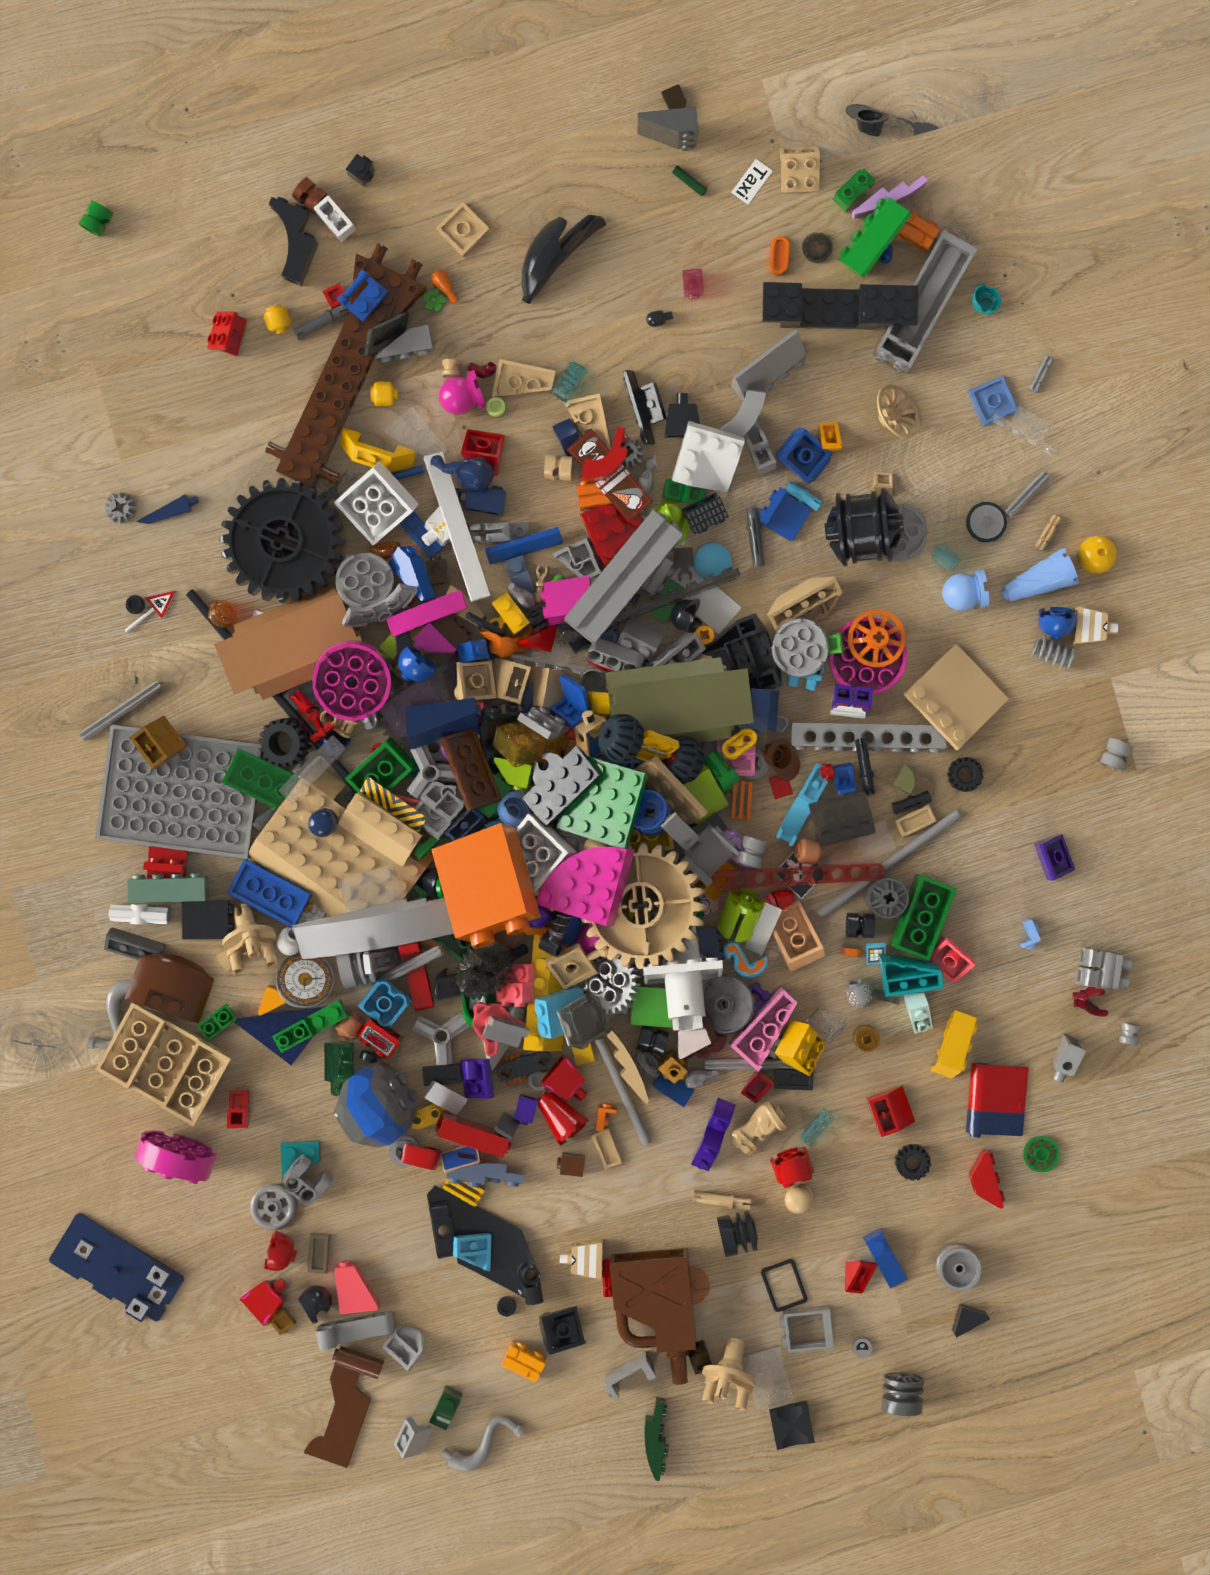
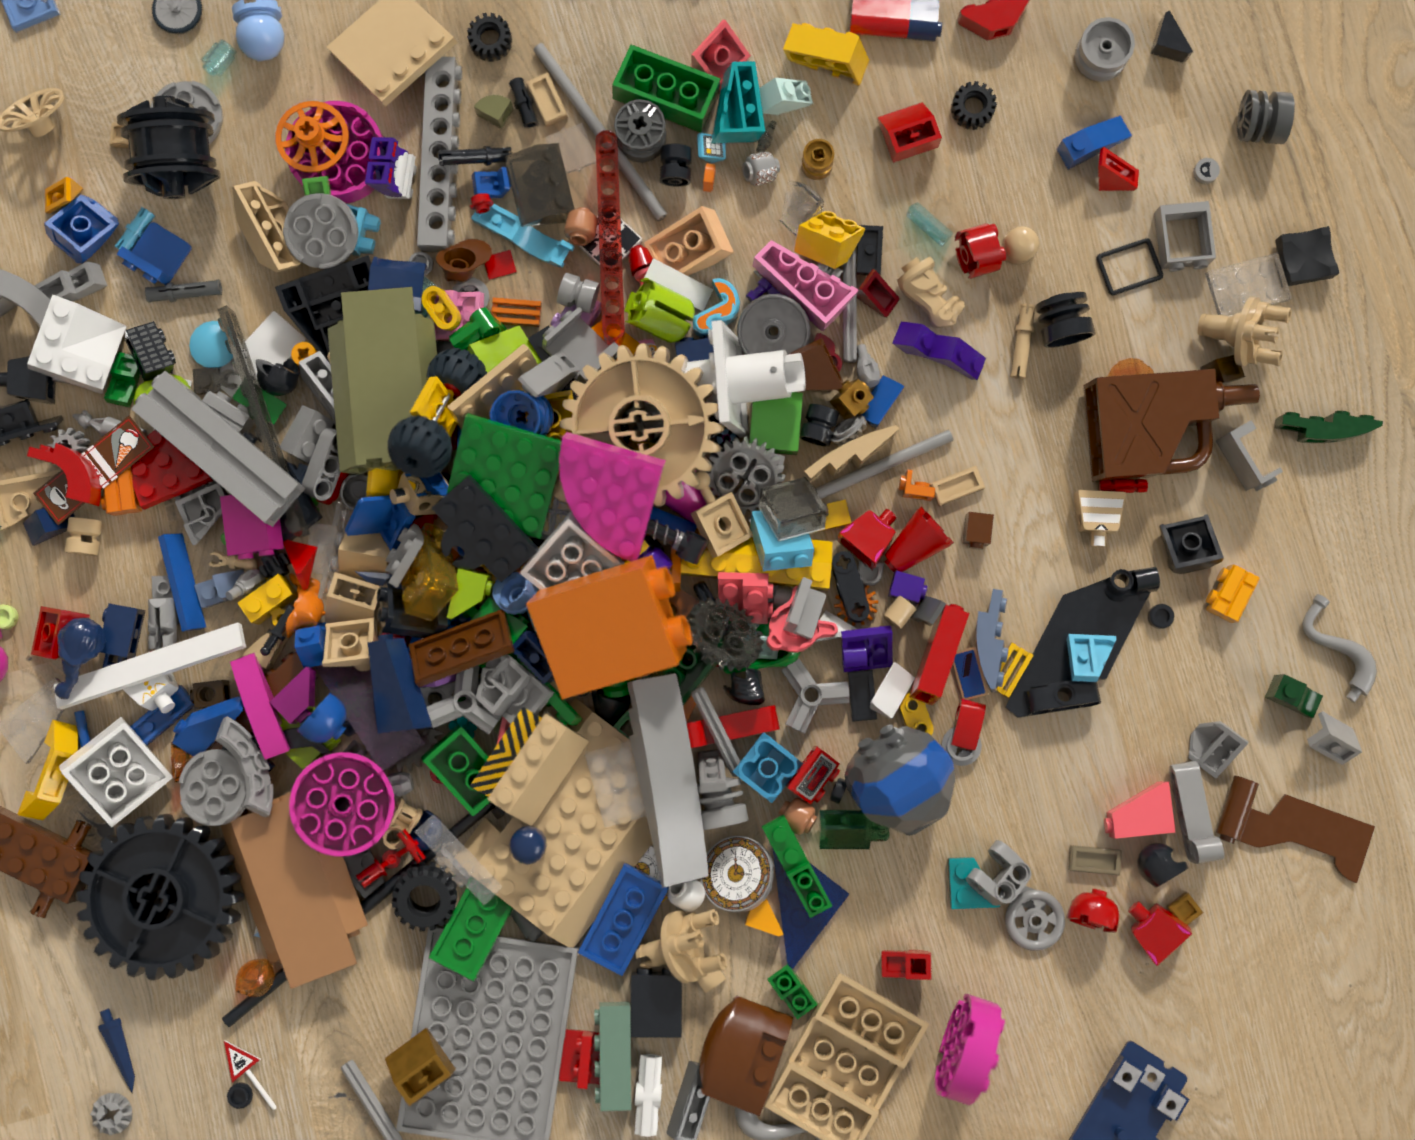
camera: 90 degrees left, 5 degrees down
none -> tan piece [883,596,917,629]

